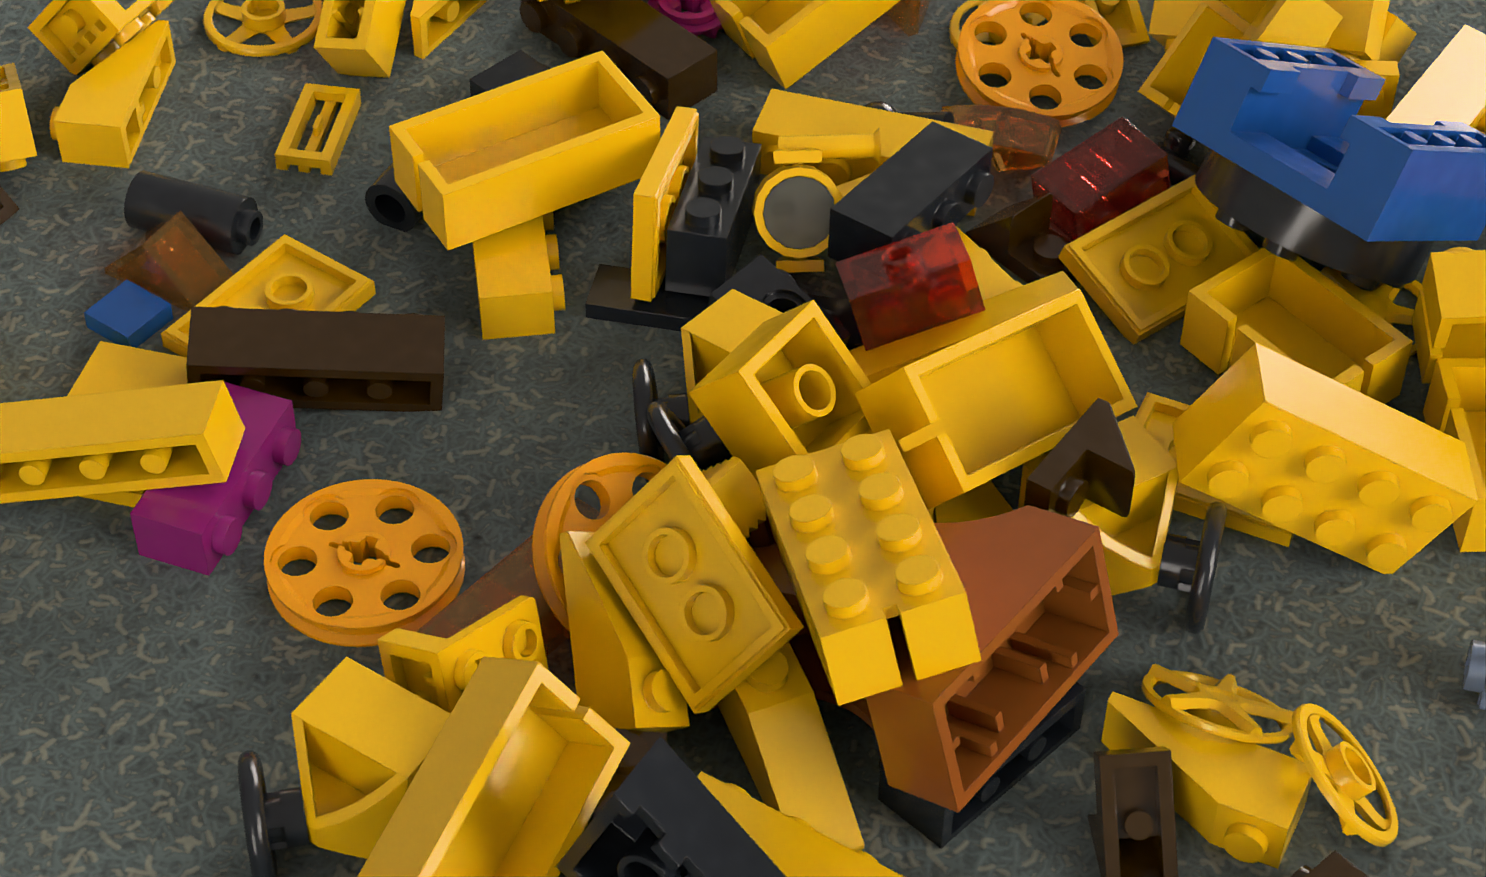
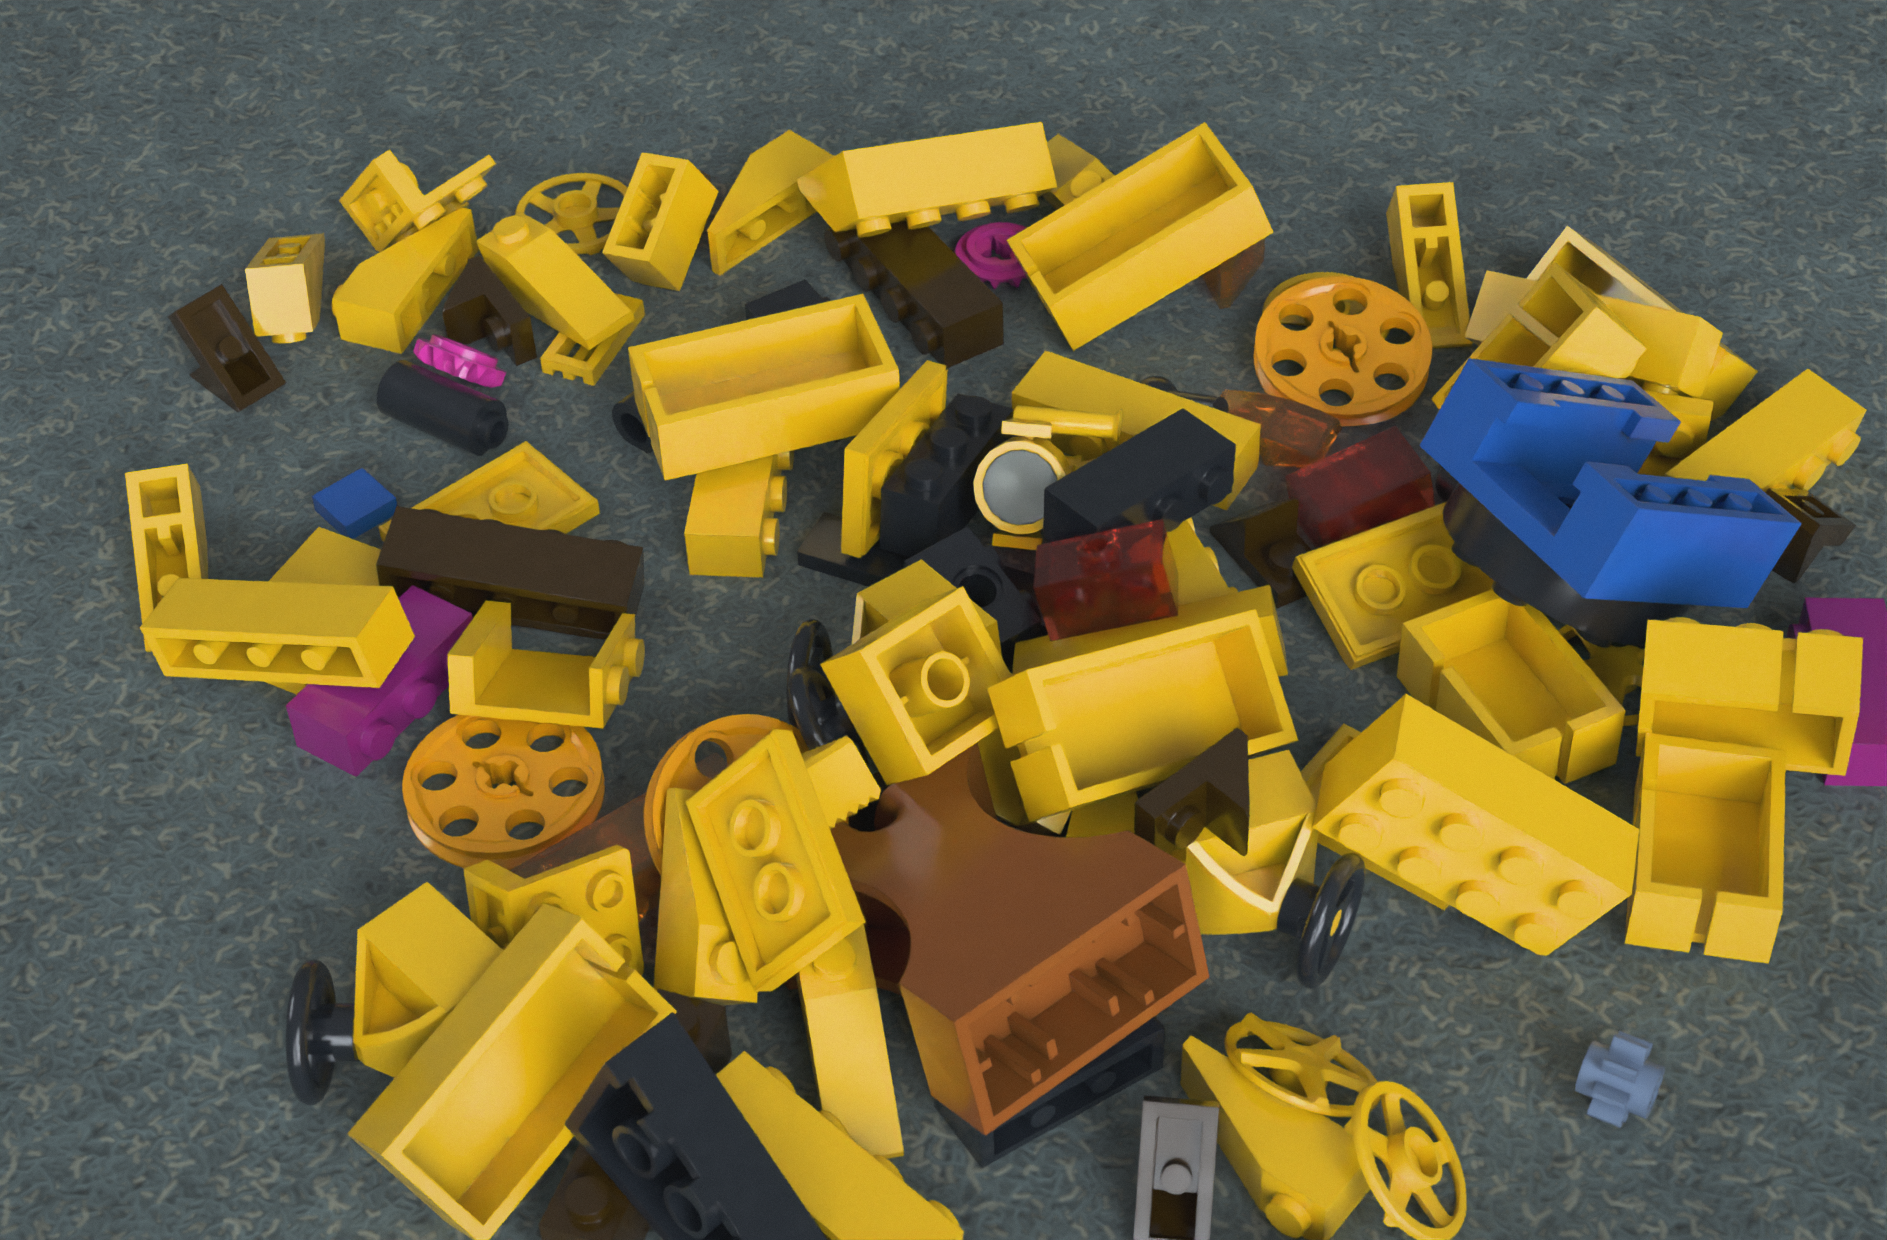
camera: 15 degrees right, 0 degrees up
clear orange slope [104,210,234,312] -> none
yellow piece [755,429,982,706] -> none
none -> dark pink gear [413,334,506,388]
none -> dark brown slope [442,255,537,366]
none -> yellow panel [447,601,645,729]
none -> yellow slope [476,212,635,350]

